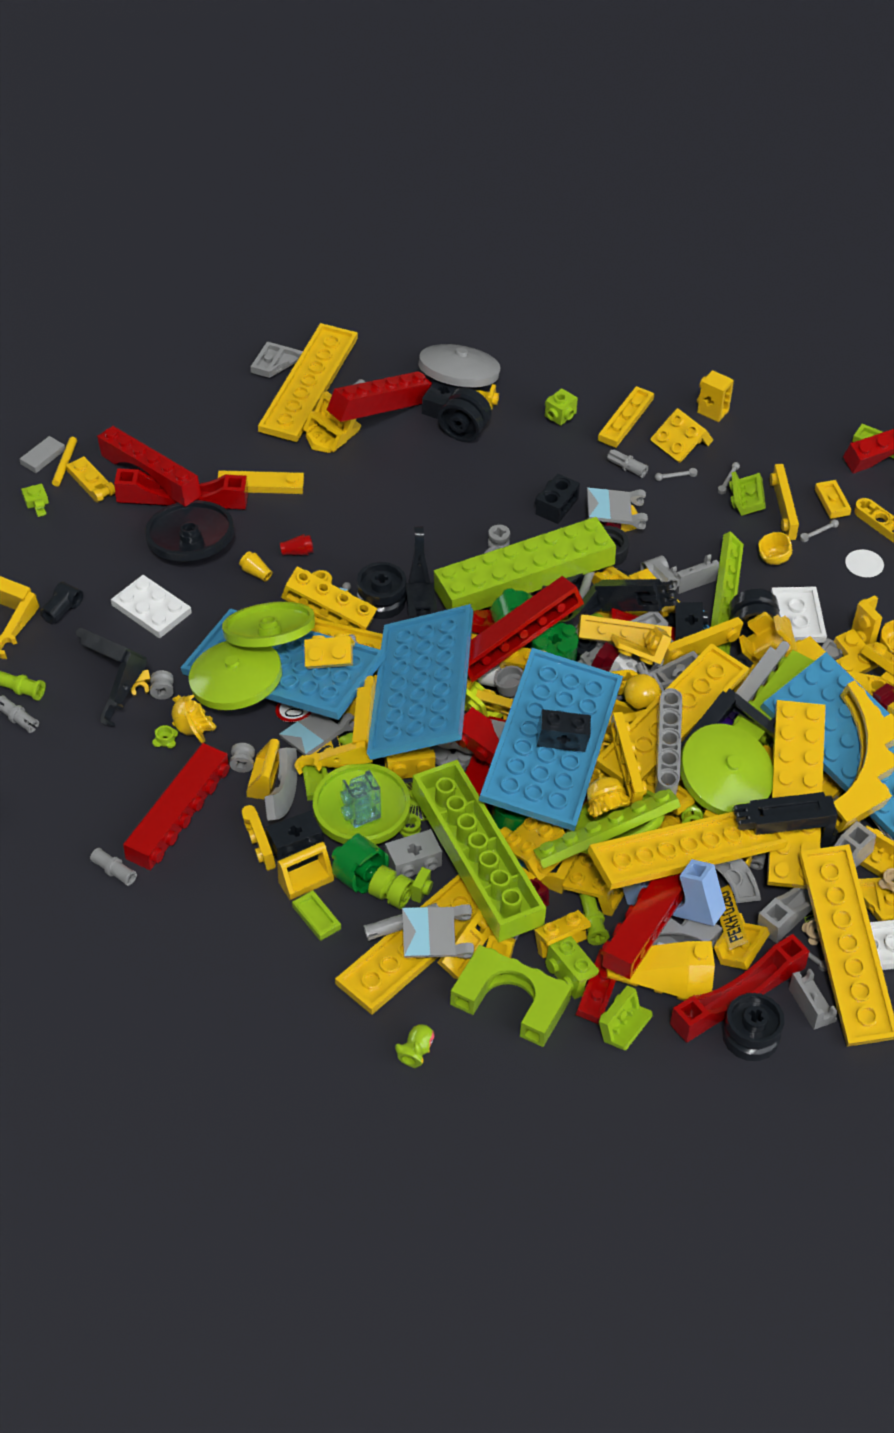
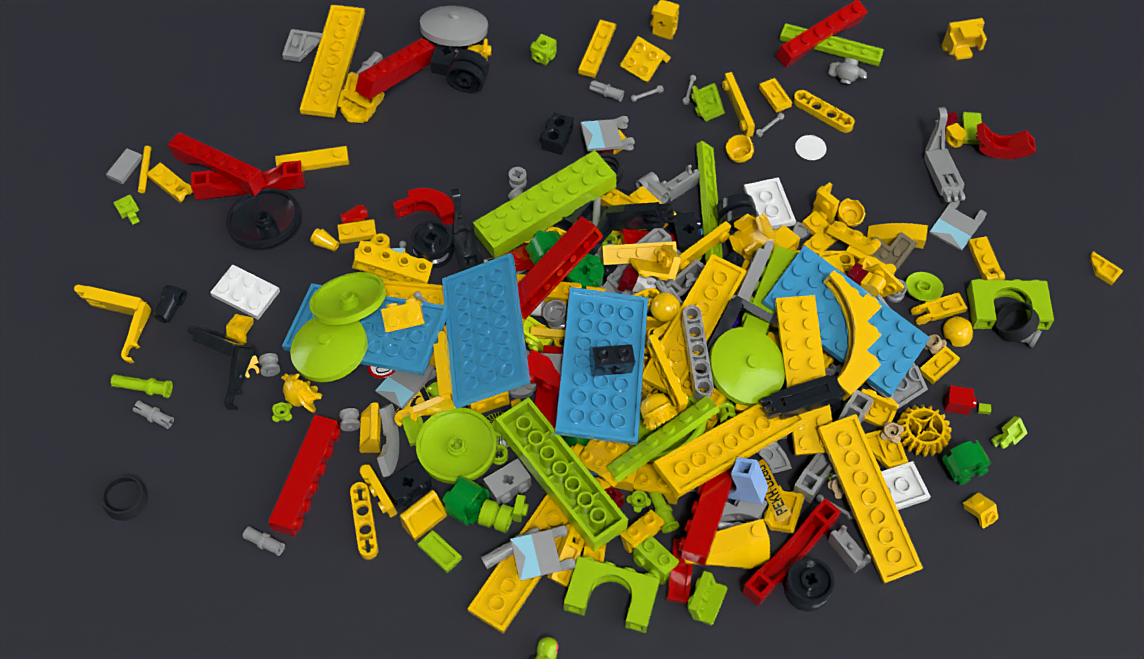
camera: 10 degrees left, 10 degrees up
clear light blue hinge [340,770,381,828] -> none
none -> yellow bracket [226,314,254,343]
none -> yellow plate [338,219,376,244]
none -> yellow beam [350,482,378,559]
none -> red arch [393,188,454,226]
none -> lime plate [627,490,651,513]

